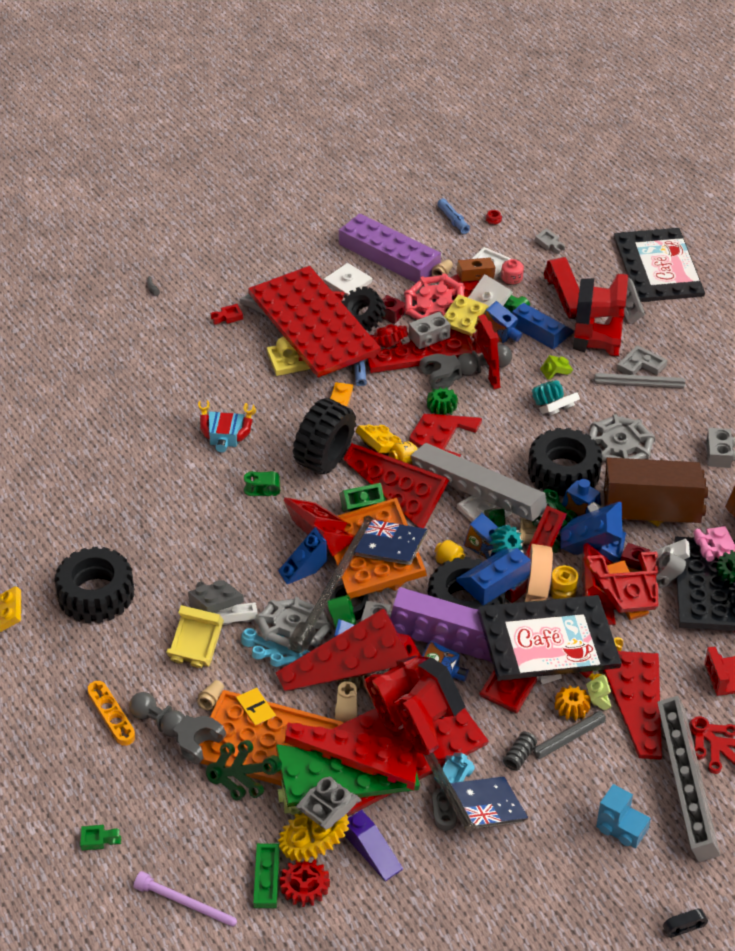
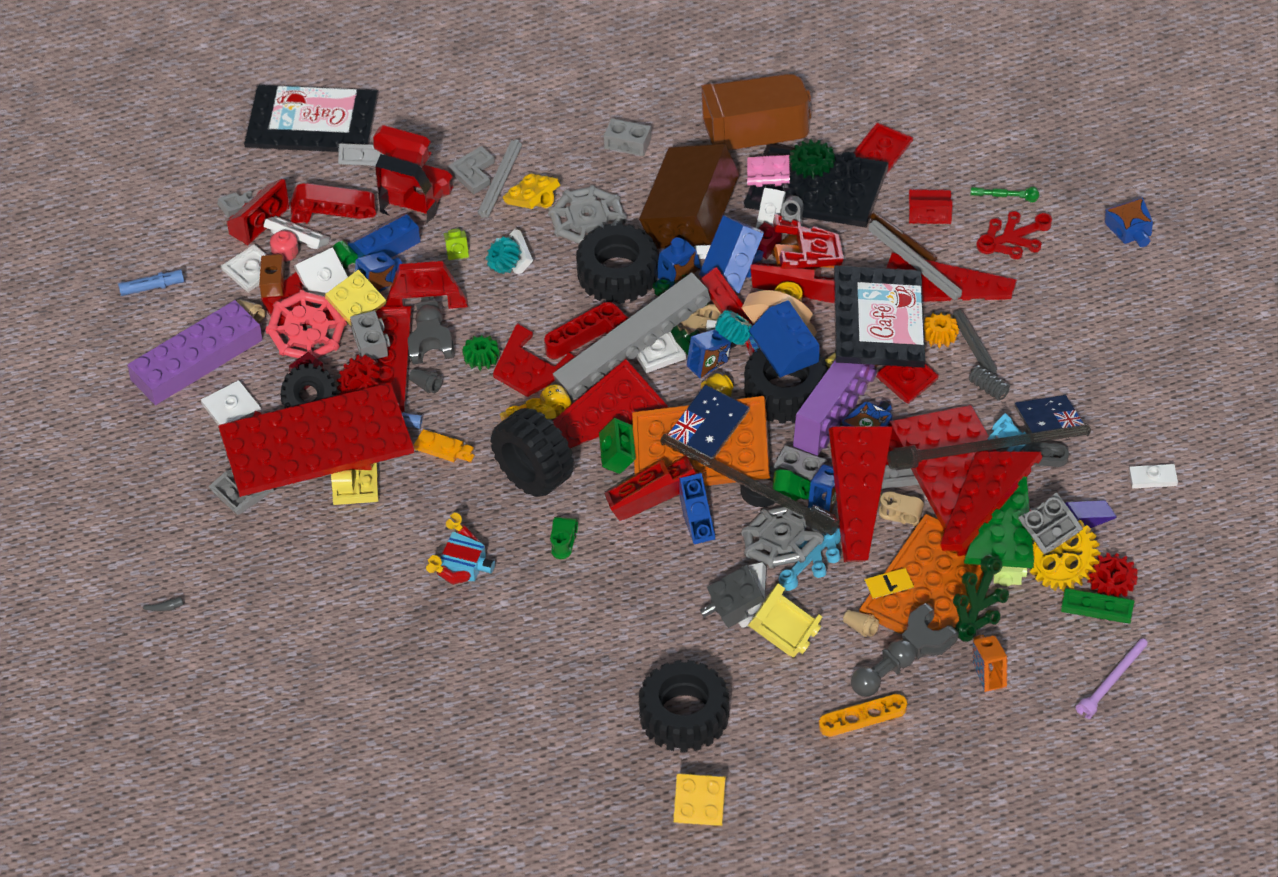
camera: 75 degrees left, 5 degrees up
green plate [80,825,121,851] -> none
red plate [210,304,243,325] -> none
red piece [364,656,466,755] -> none
red plate [485,210,502,224] -> none
yellowish green bracket [586,674,611,710] -> none
dark azure brick [596,784,651,848] -> none
light grey brick [658,696,721,862] -> none
black beam [663,909,708,938] -> none
none -> red slope [227,179,290,245]
none -> white plate [264,216,330,249]
none -> dark grey cone [409,369,442,393]
none -> yellow plate [502,174,560,209]
none -> red beam [544,302,628,359]
none -> light grey axle [868,220,962,300]
none -> reddish brown bar [870,212,937,262]
none -> orange torso [973,635,1007,692]
none -> white plate [1129,464,1178,489]

